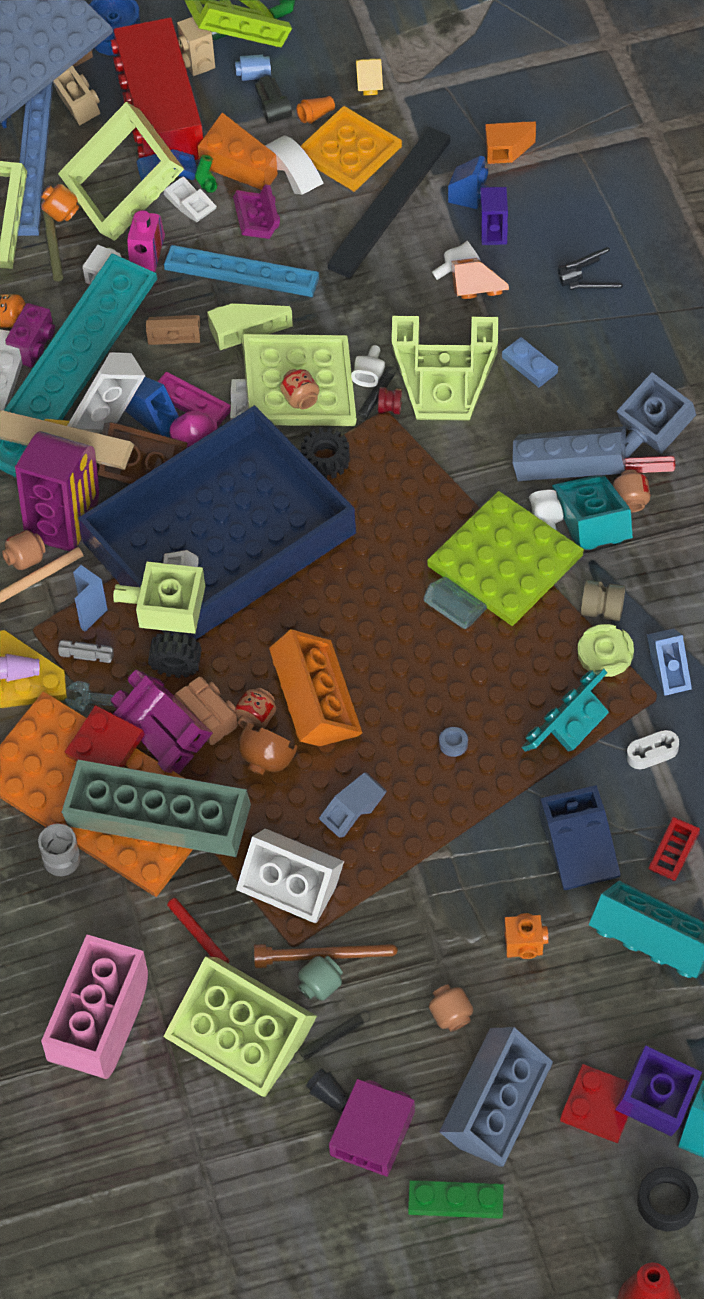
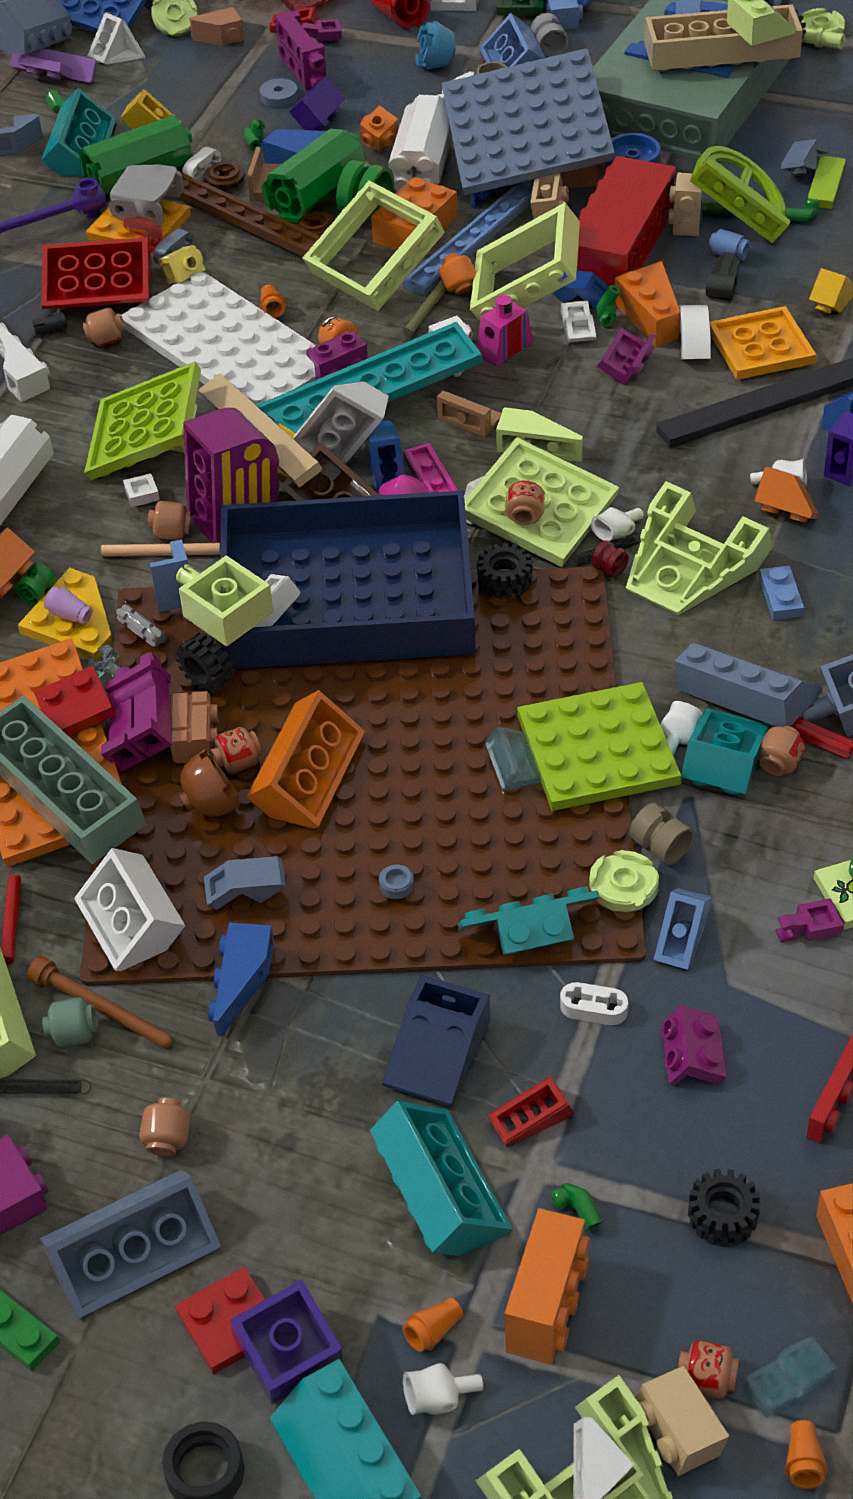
camera: 35 degrees right, 10 degrees down
dark azure tile [164,245,319,297] -> none
orange cone [297,96,335,124] -> none
orange brick [504,913,548,959] -> none
none -> blue slope [208,922,275,1036]

